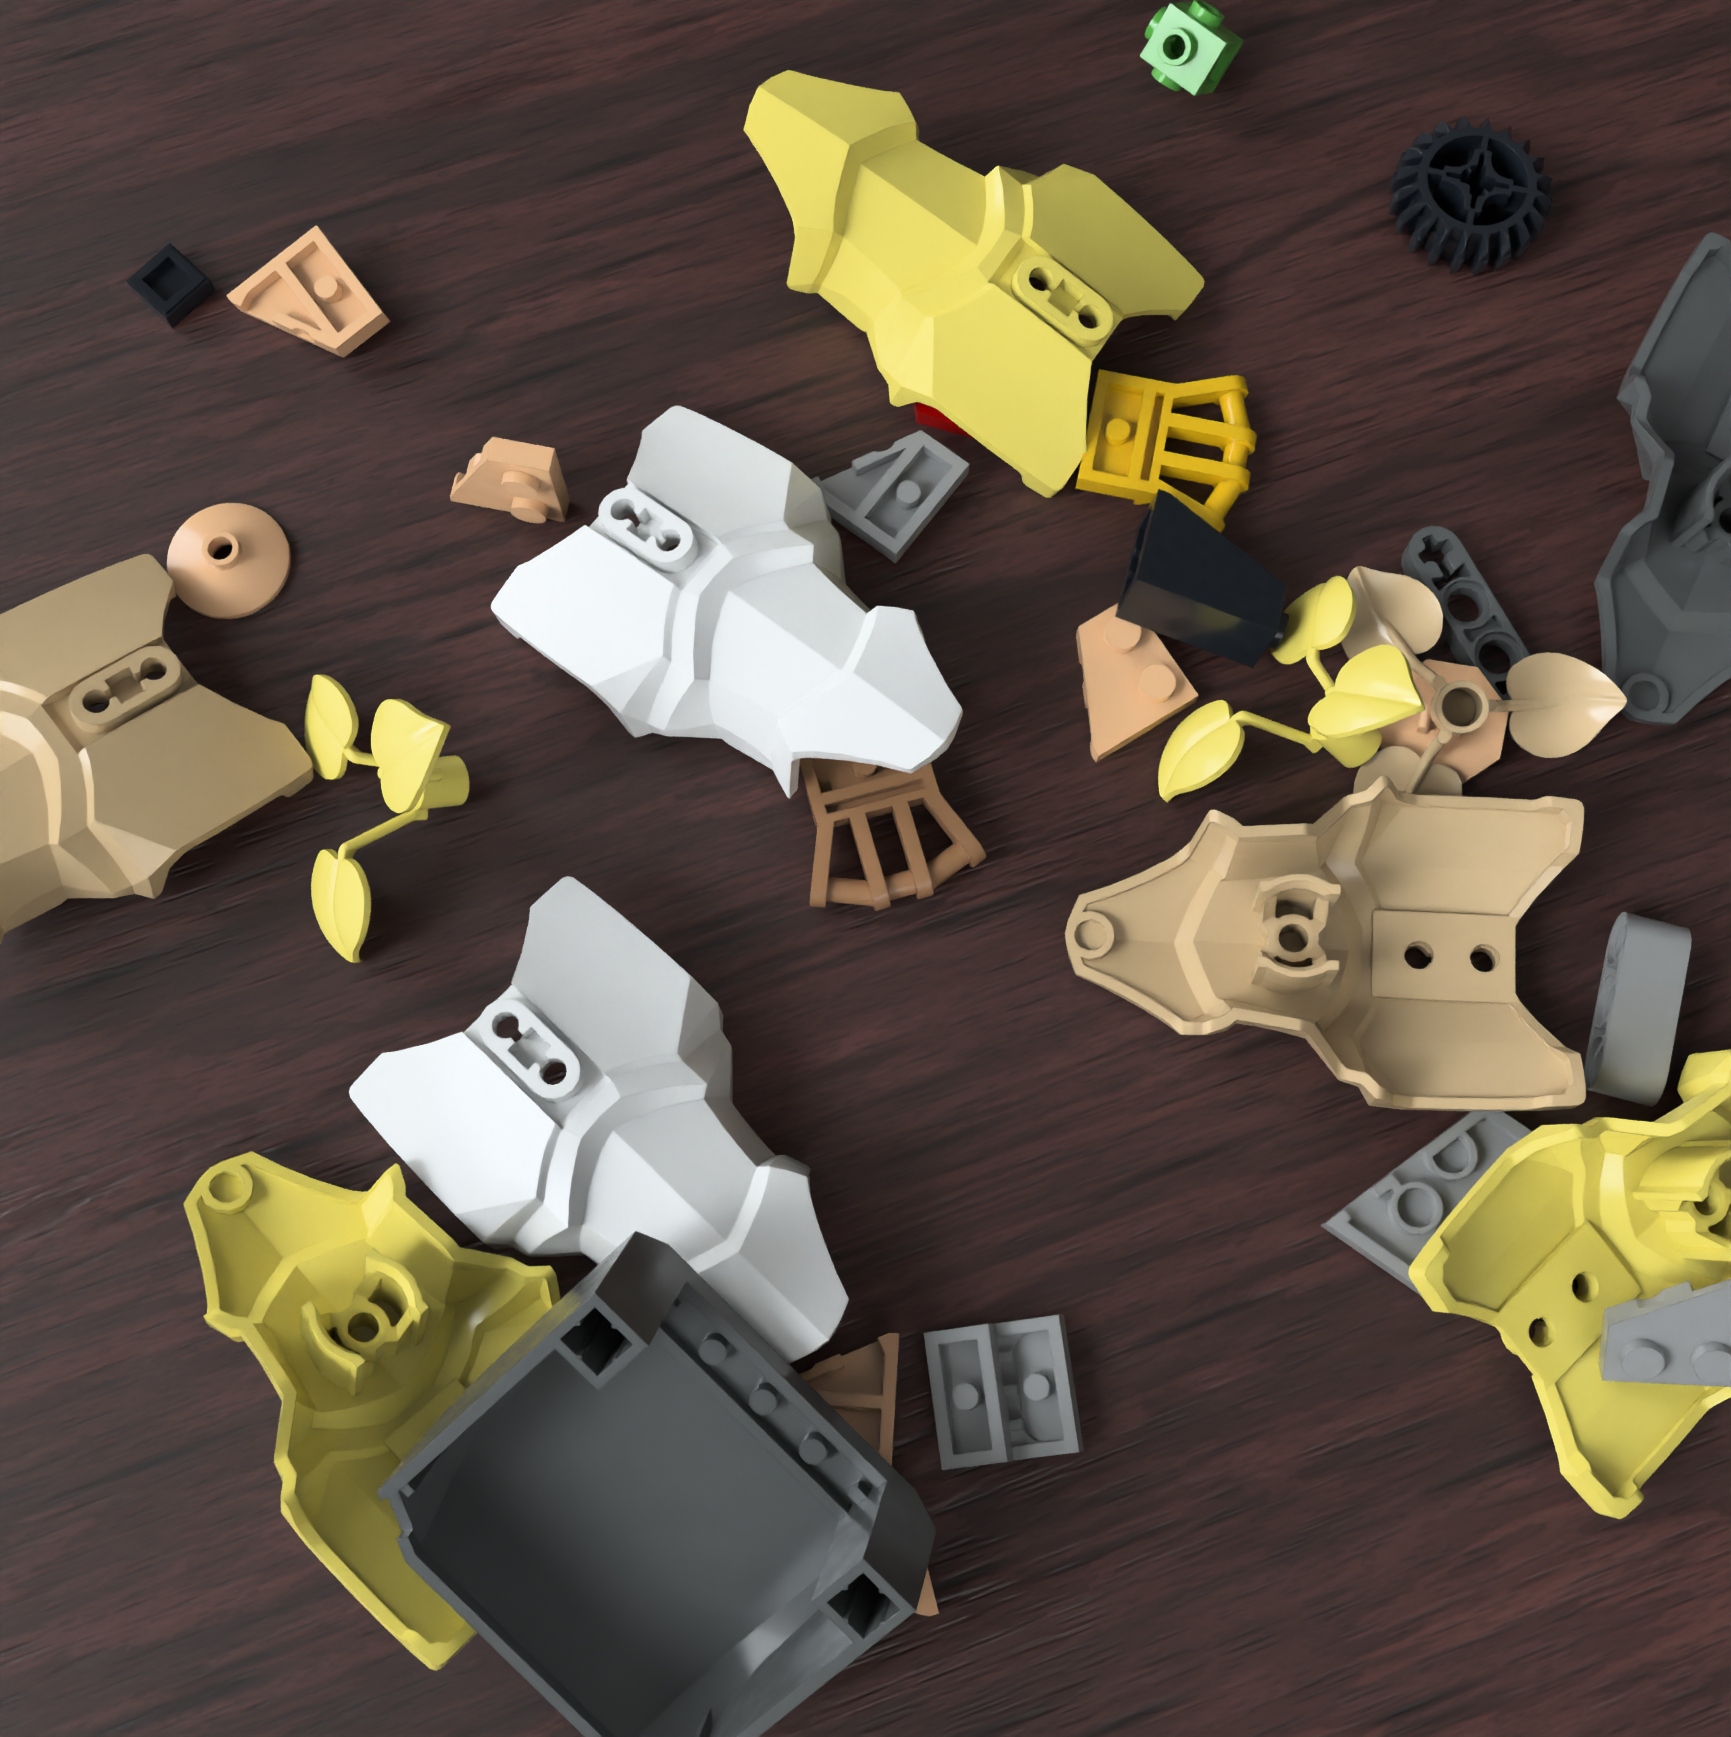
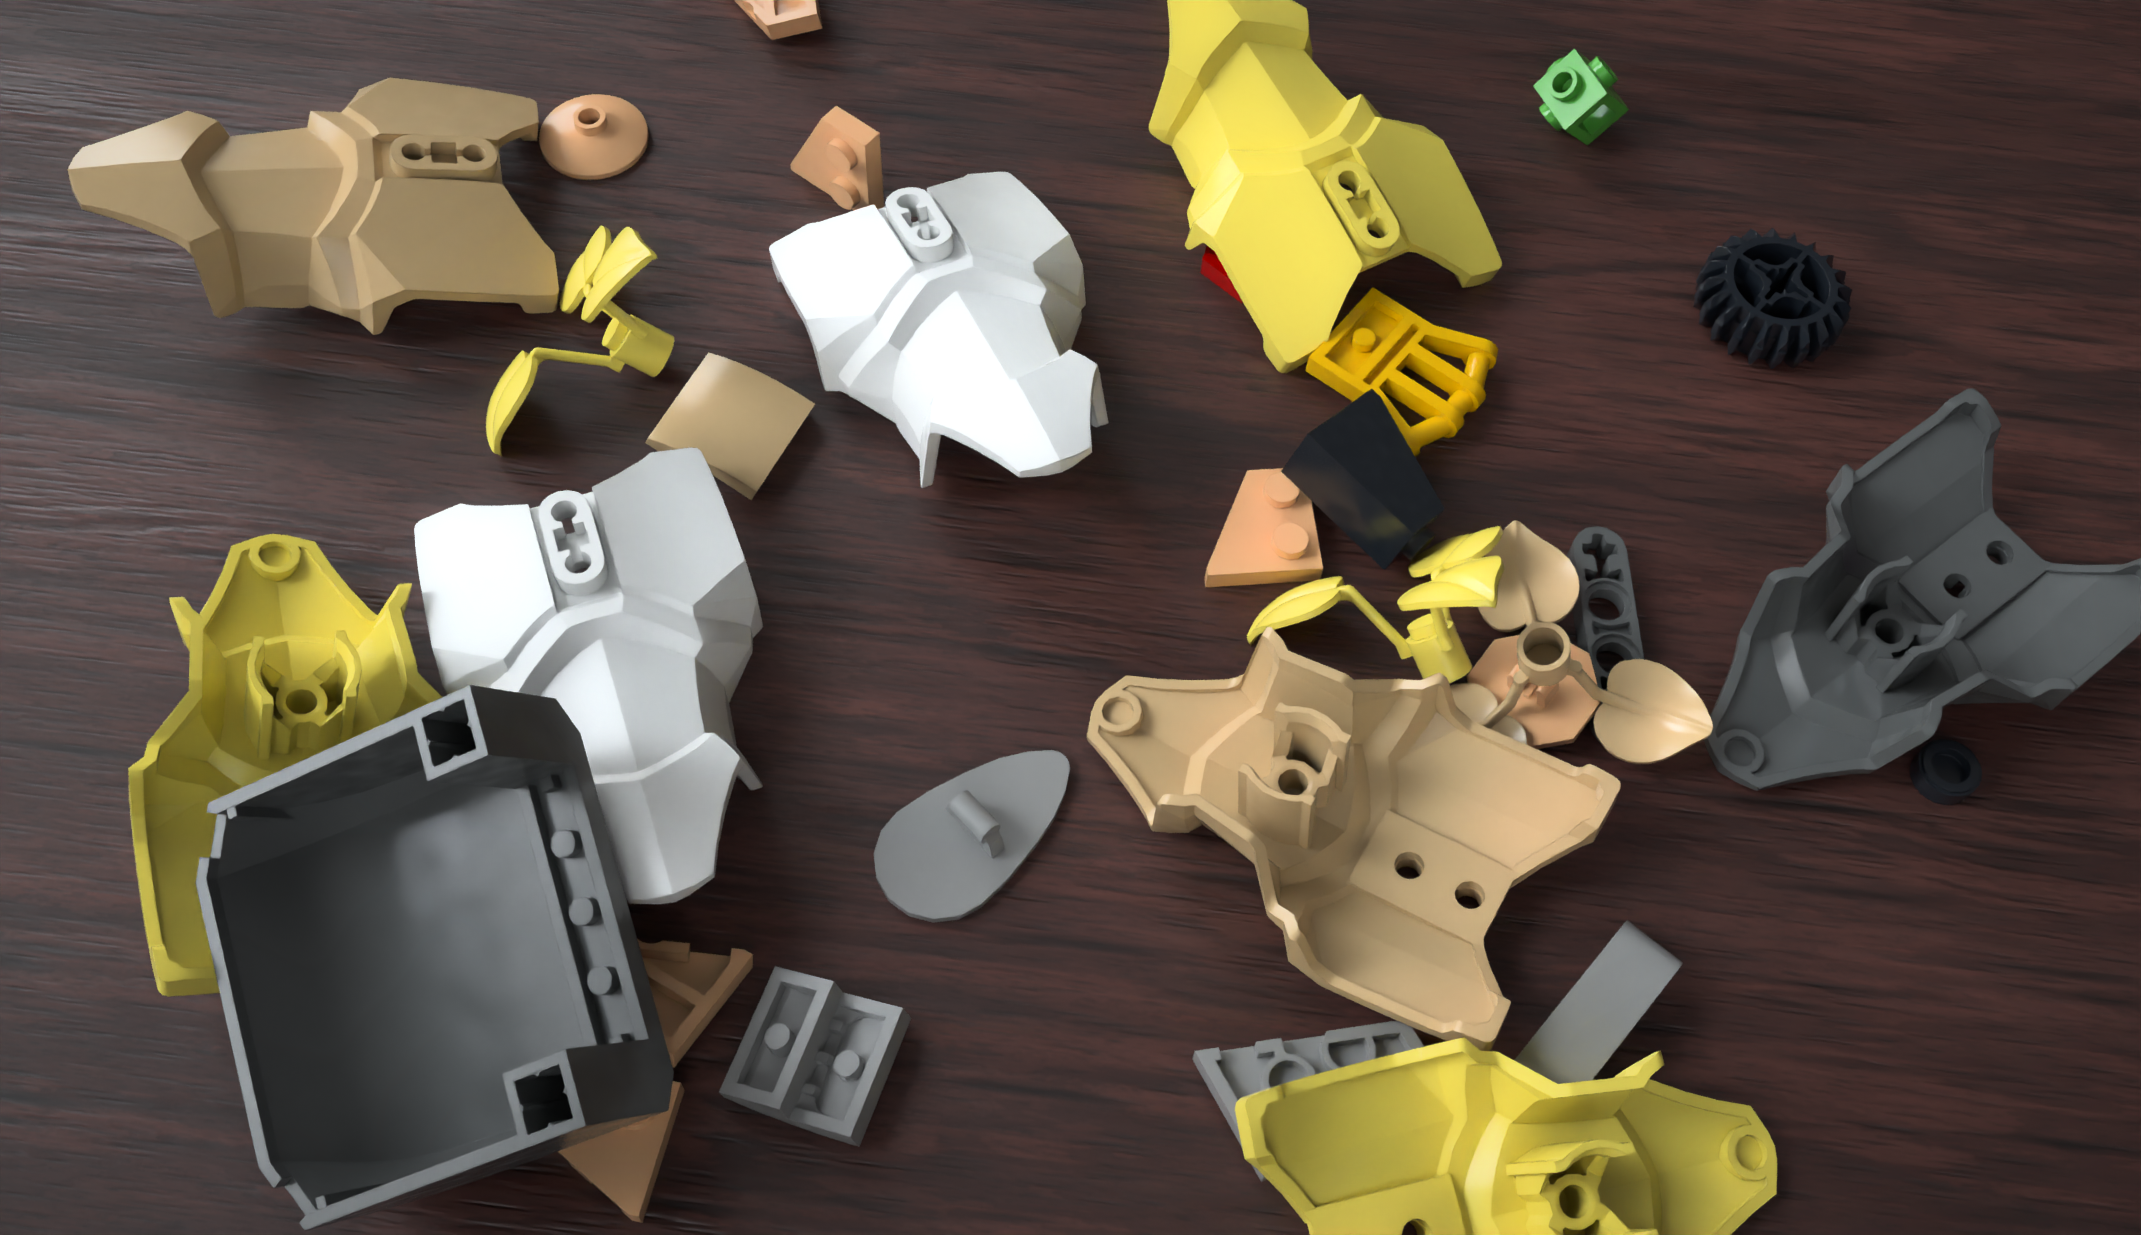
camera: 25 degrees right, 15 degrees down
medium nougat plate [799,758,987,911] -> none
light grey wing [811,430,970,564] -> none
none -> tan slope [645,352,815,500]
none -> light grey shield [874,750,1070,923]

